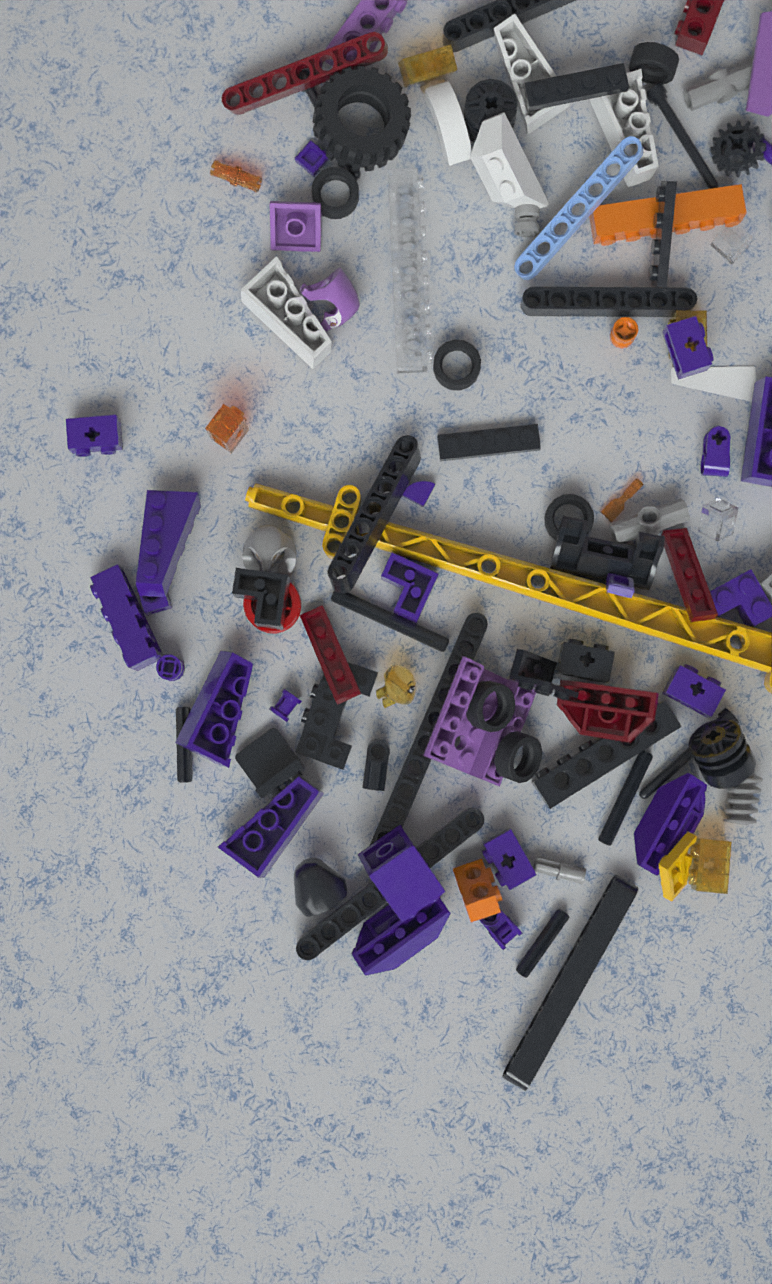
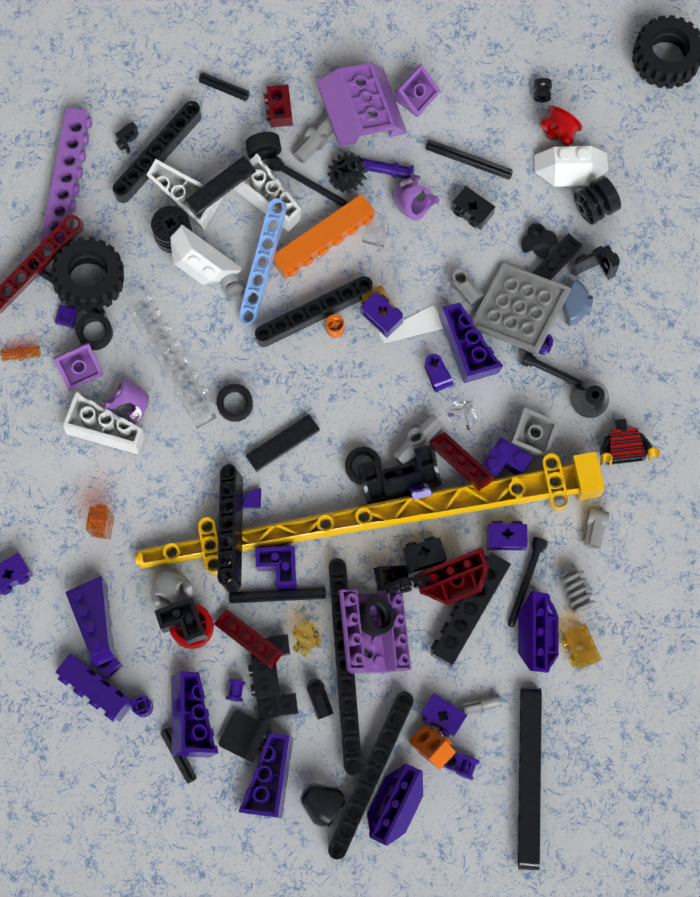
camera: 30 degrees left, 10 degrees down
dark purple slope [357,825,446,922] -> none
clear yellow brick [398,45,458,88] -> none
white arch [420,79,472,166] -> none
black tyre [494,731,542,783] -> none
black axle [516,909,569,978] -> none
black axle [598,751,653,846] -> none
clear orange piece [600,478,644,523] -> none
black plate [648,181,677,287] -> none
yellow wing [659,831,697,901] -> none
black wheel [688,719,756,789] -> none

